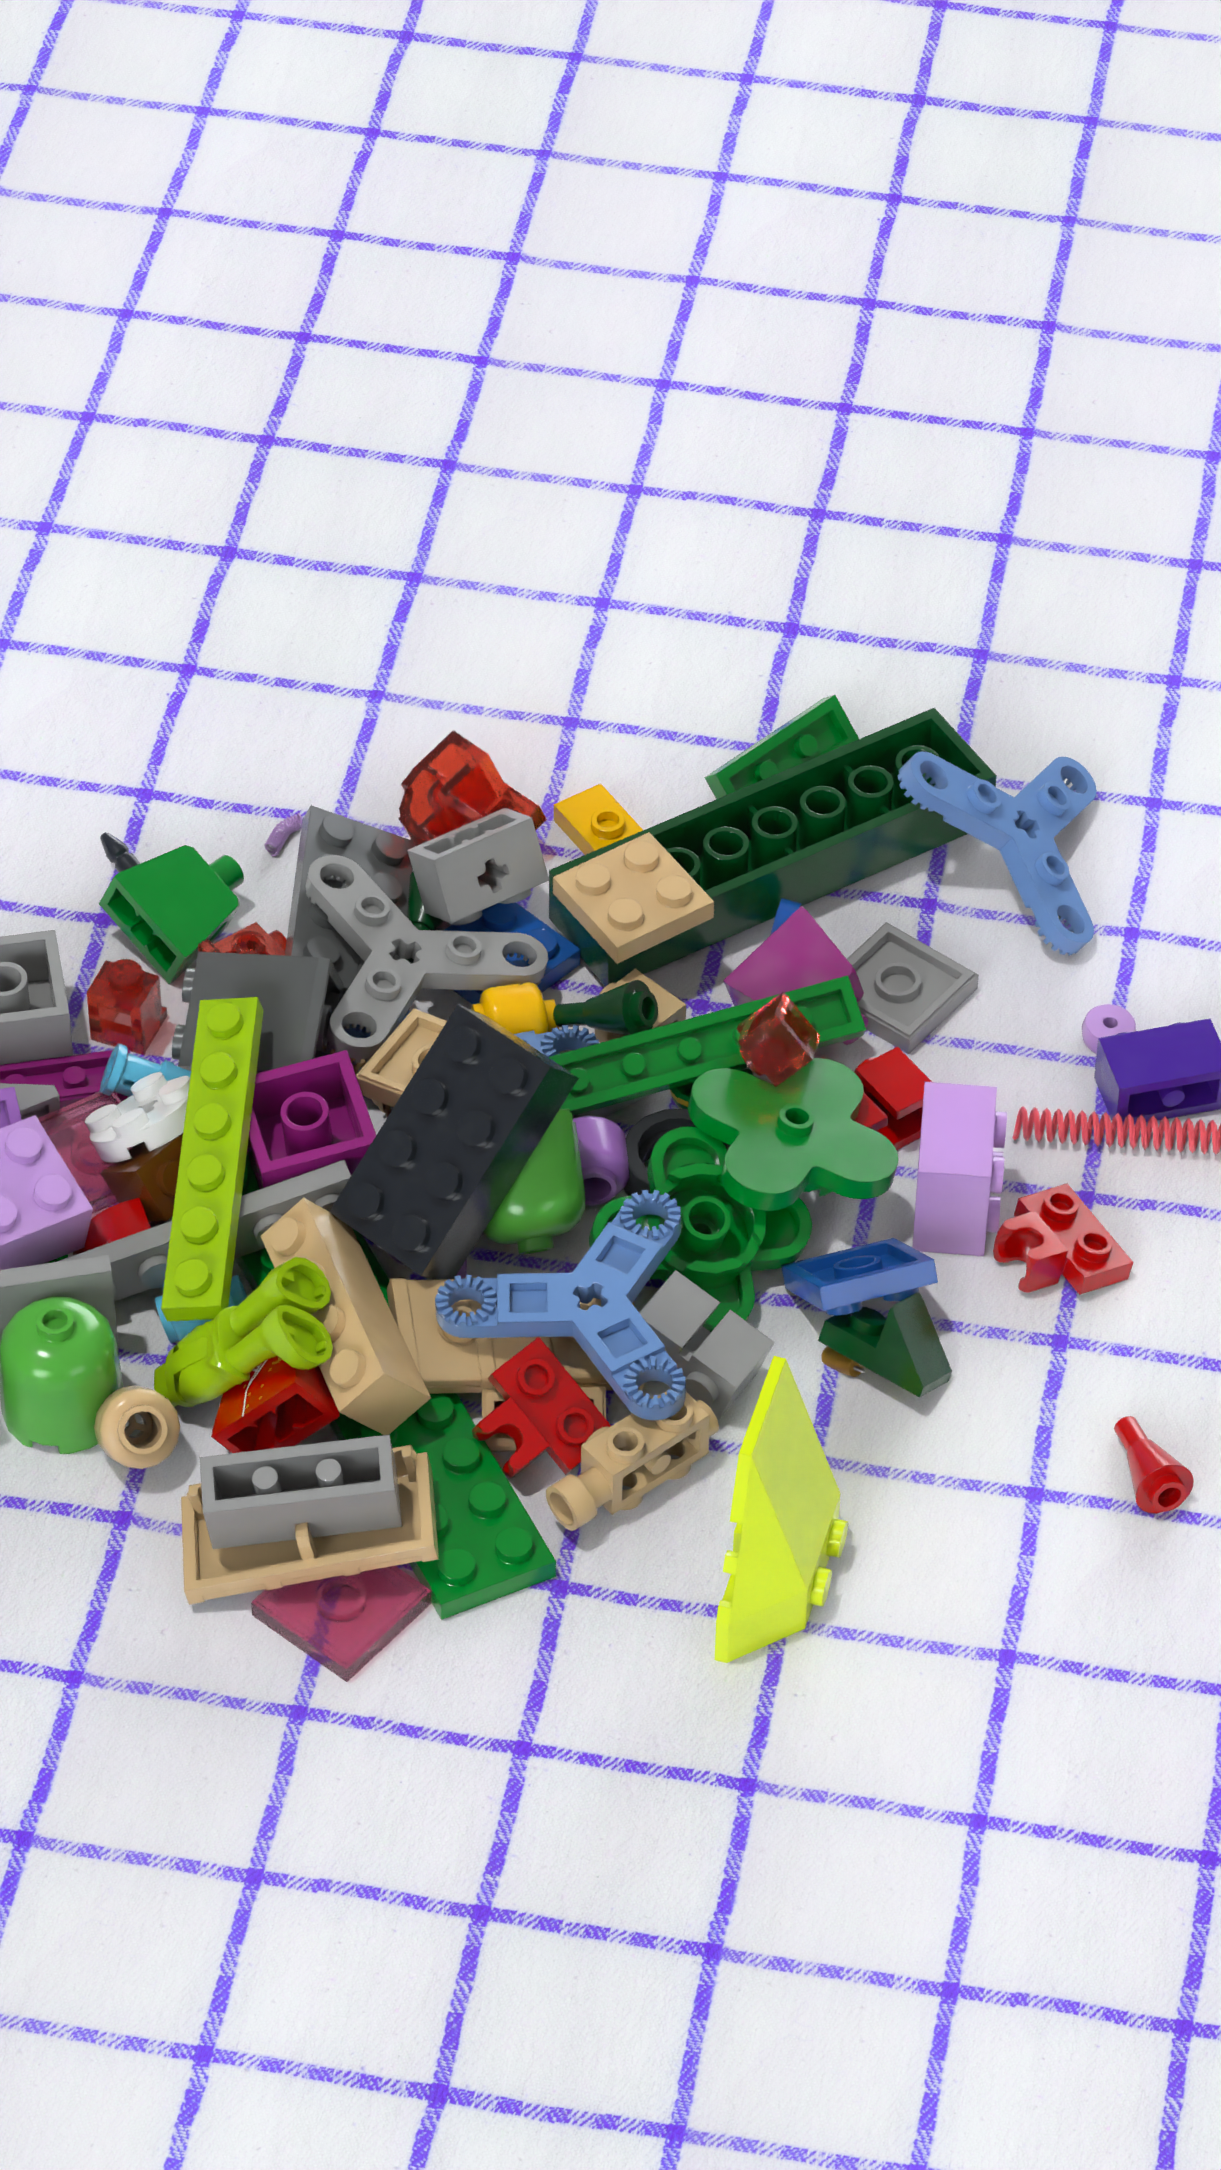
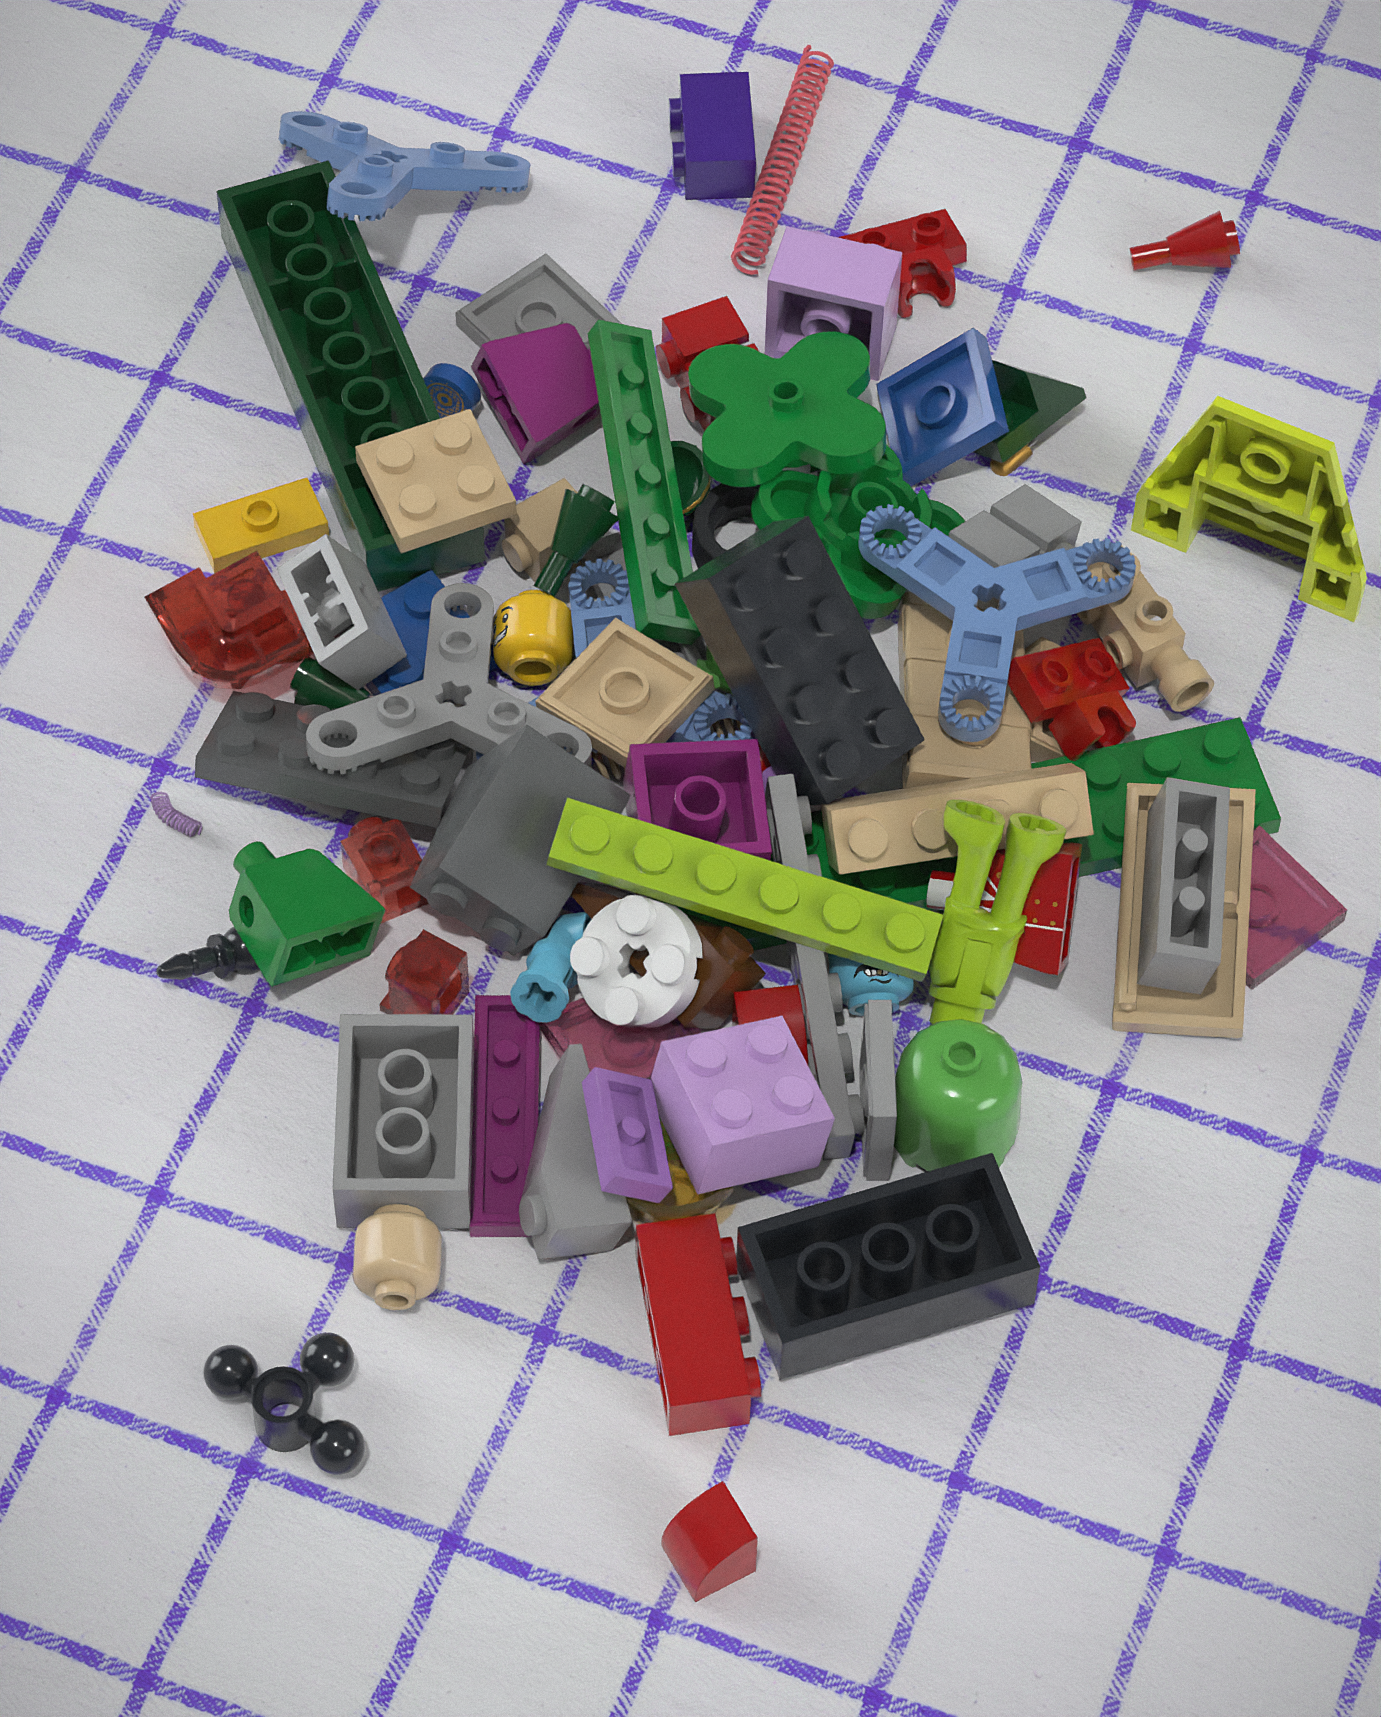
camera: 80 degrees left, 10 degrees up
tan head [94,1385,180,1469] -> none
green plate [704,695,859,799] -> none
clear red brick [736,991,821,1087] -> none
lavender piece [1082,1004,1136,1054] -> none

